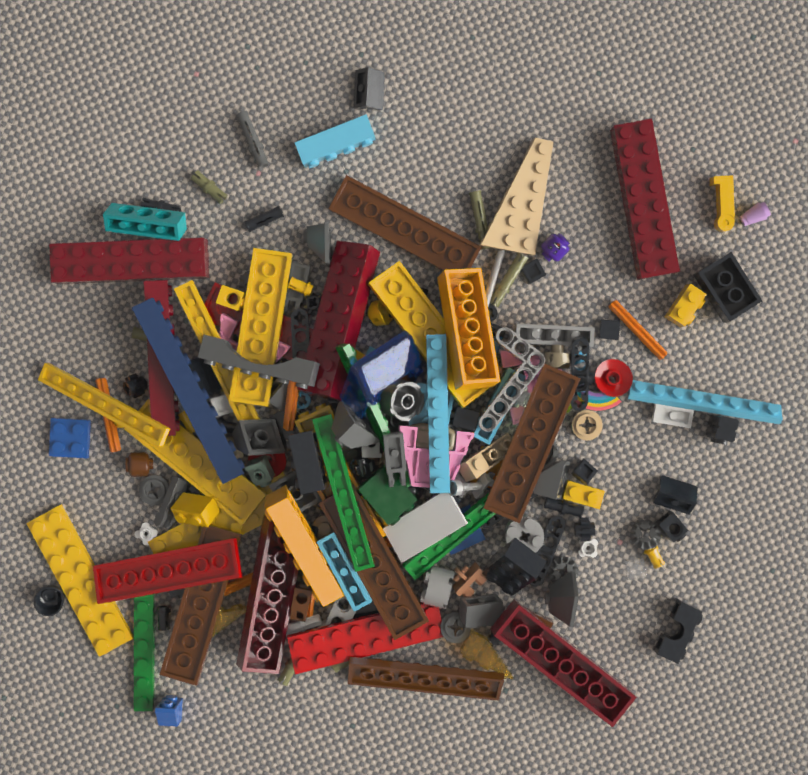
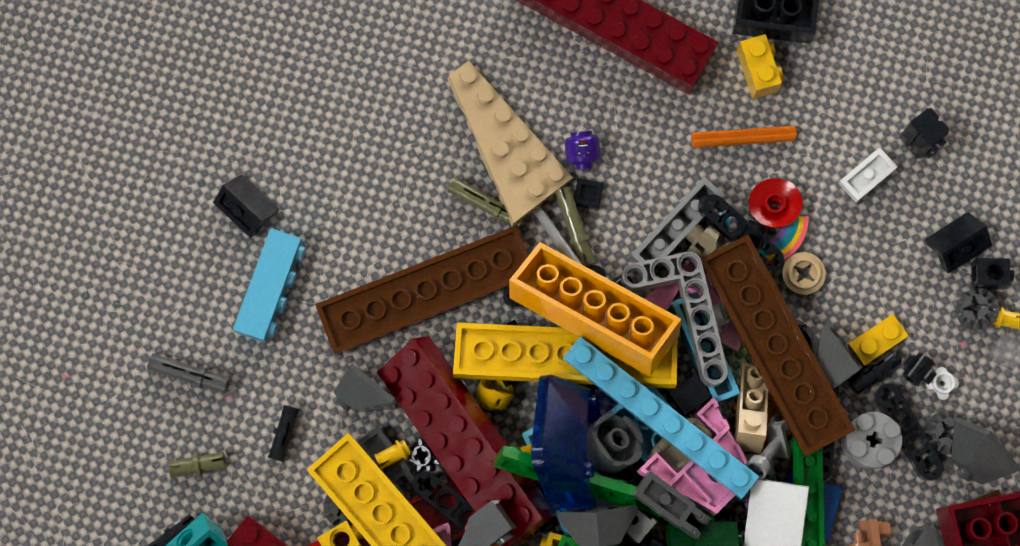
camera: 45 degrees left, 10 degrees down
black brick [482,538,547,596] -> none
black tile [571,458,598,486] -> none
black tile [598,319,620,340] -> none
medium azure plate [628,380,783,424] -> none

